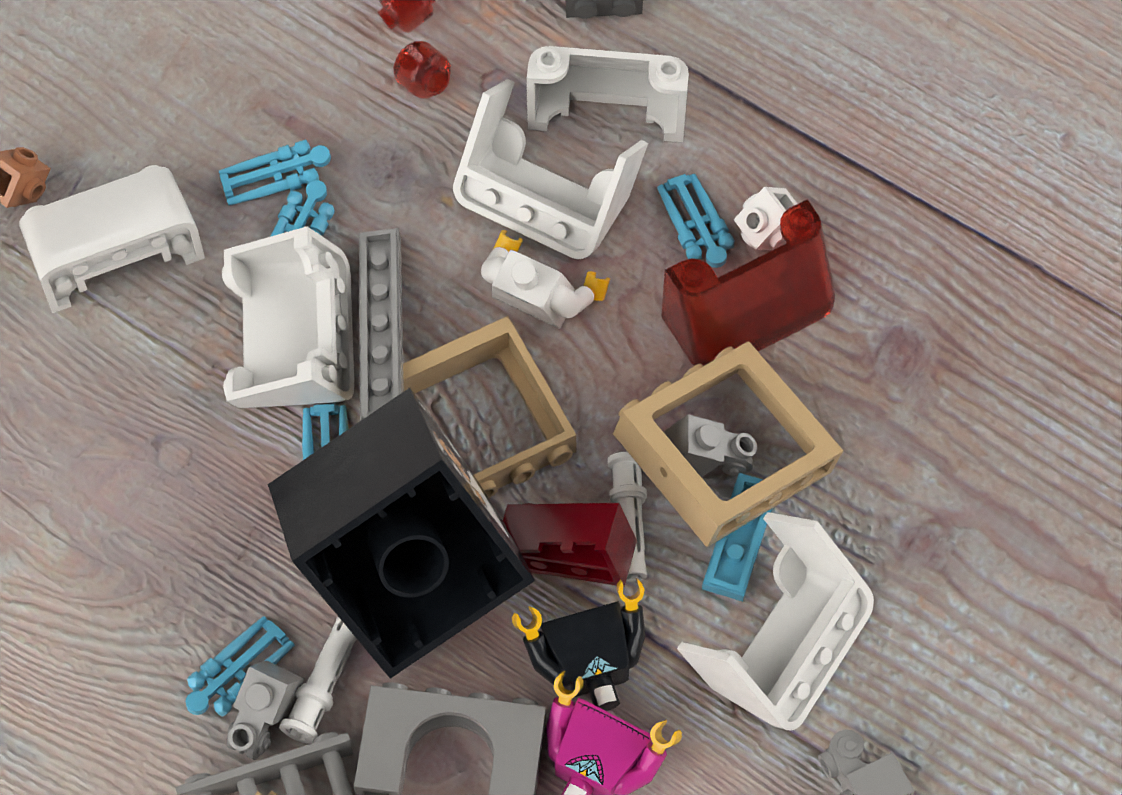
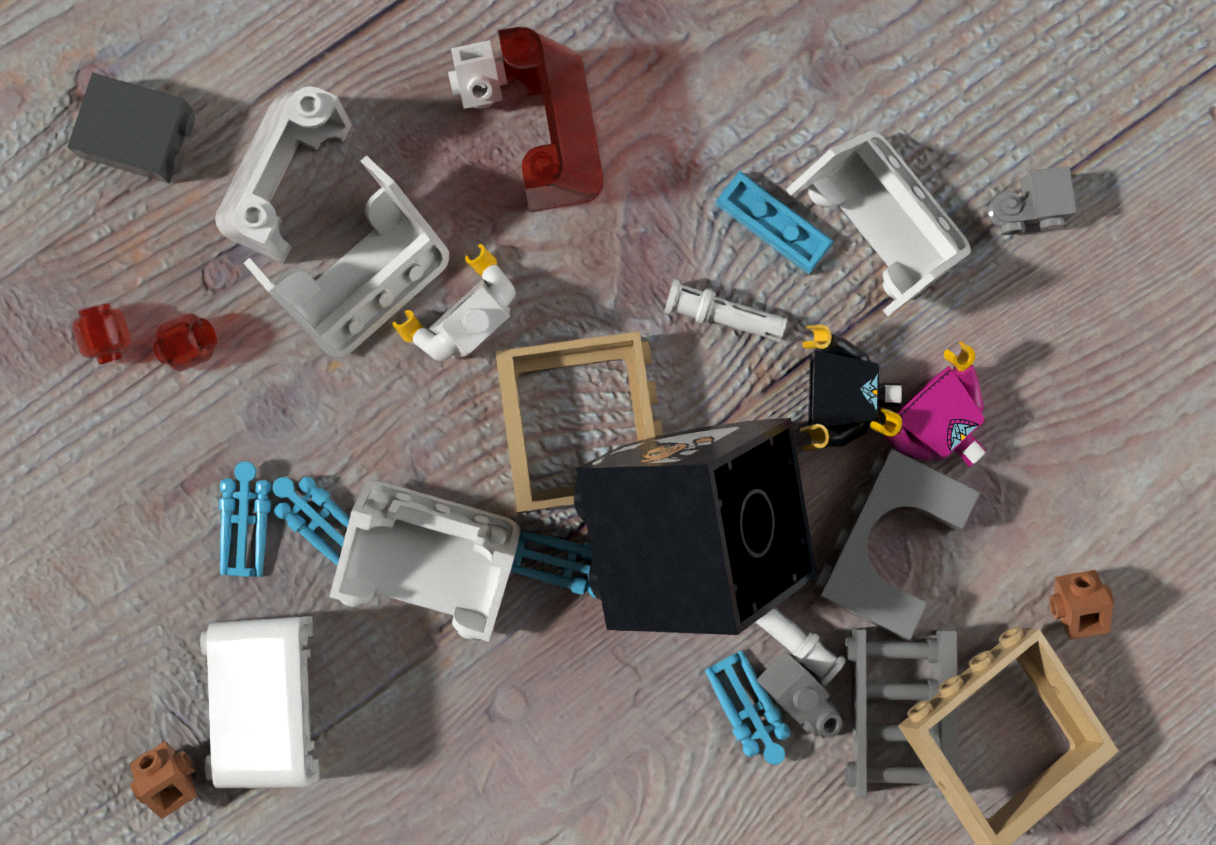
camera: 75 degrees left, 20 degrees up
light grey tile [359,228,404,421] -> none
dark red wedge [502,503,637,587] -> none
tan piece [613,341,844,547] -> none
medium azure piece [657,174,735,268] -> none
light grey brick [664,414,757,477] -> none

